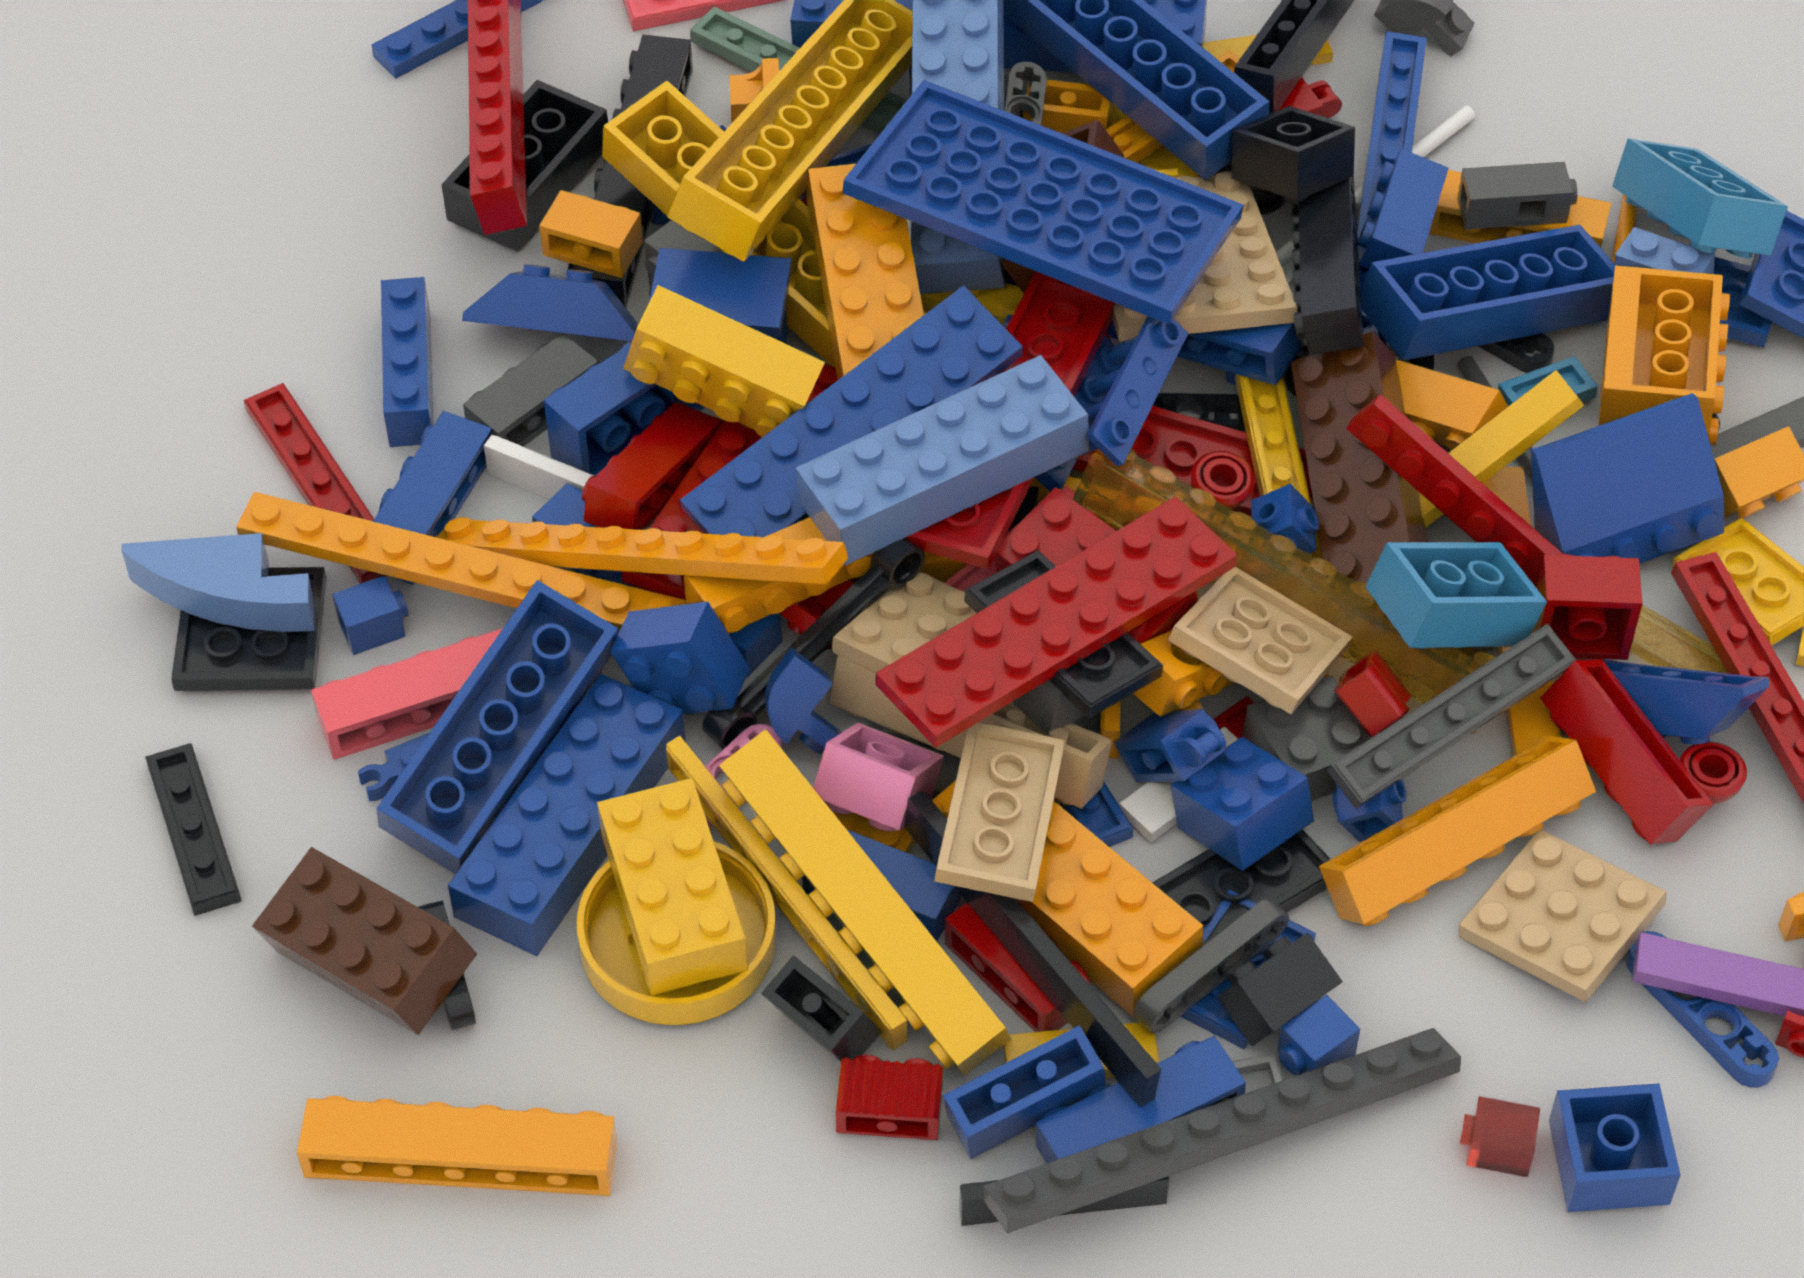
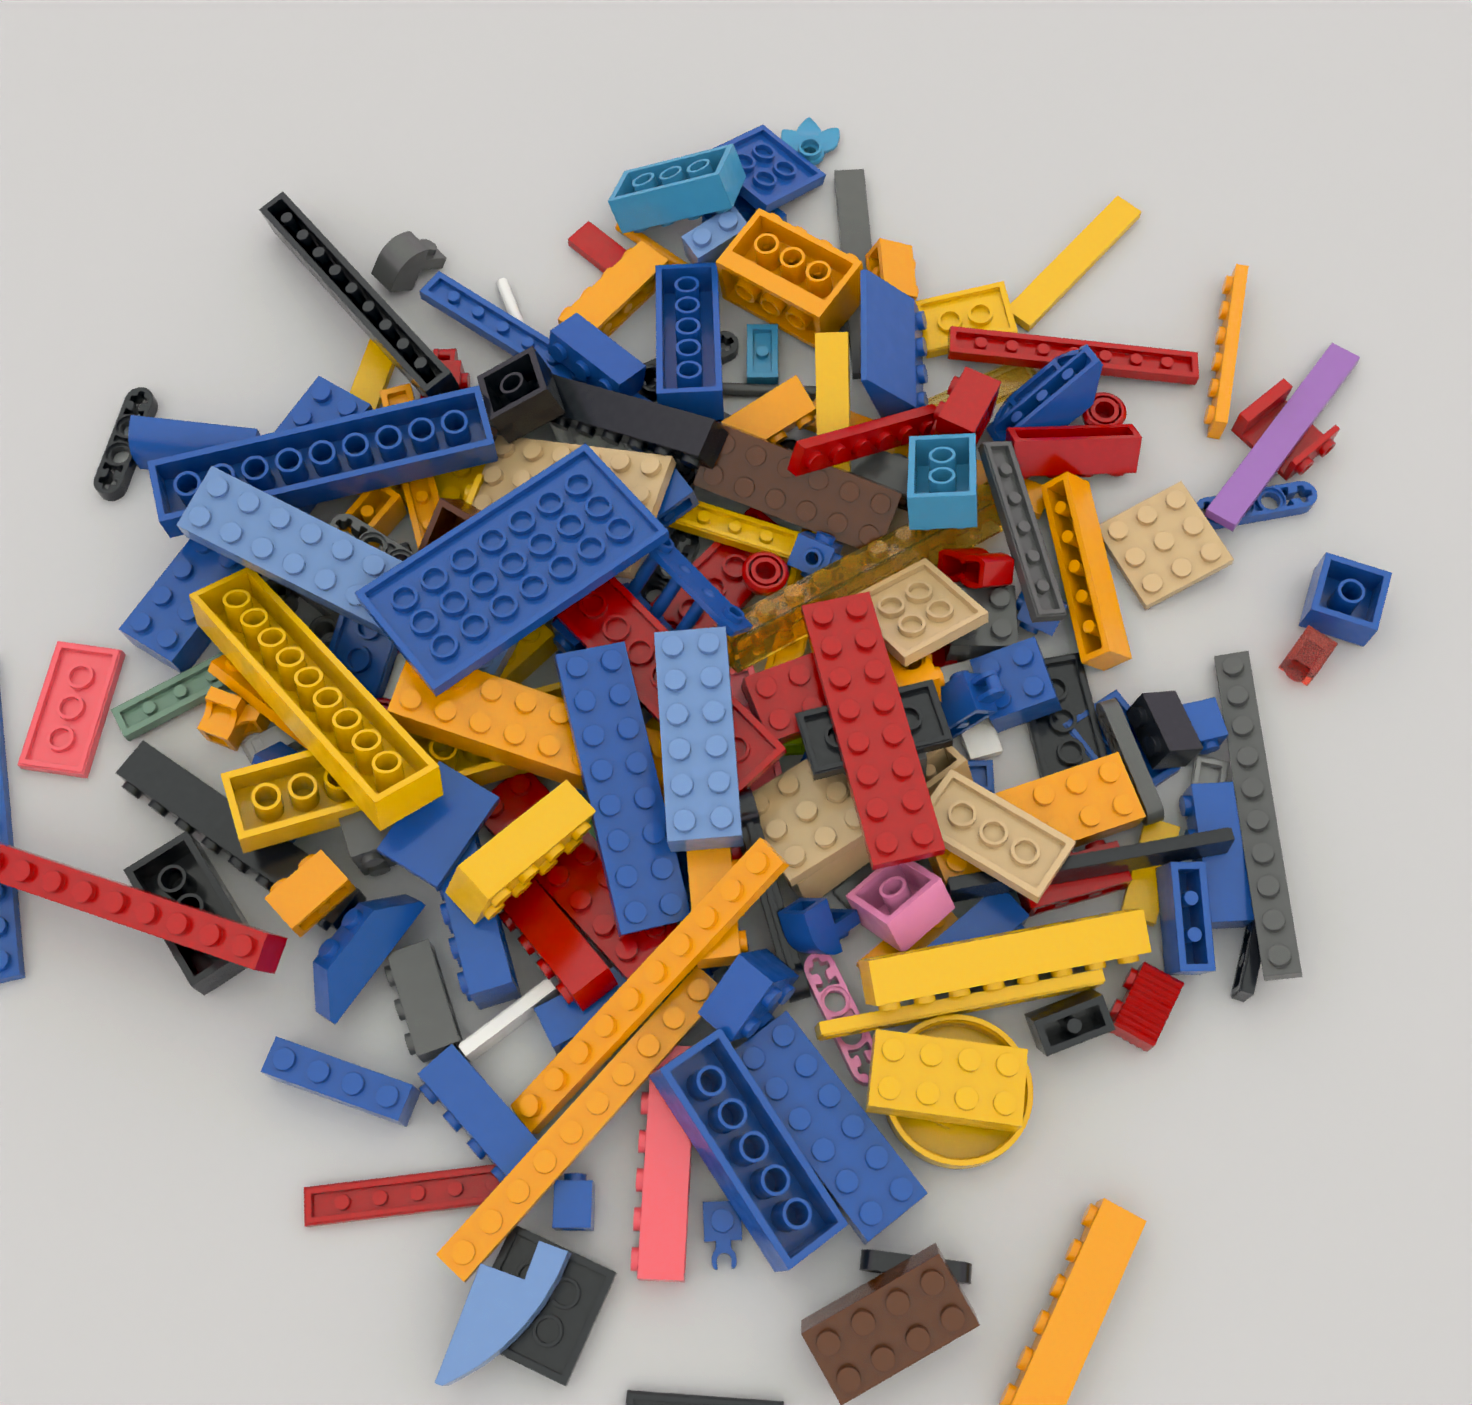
camera: 65 degrees left, 15 degrees up
dark grey brick [1457,162,1578,230] -> none
none -> red tile [568,221,627,273]

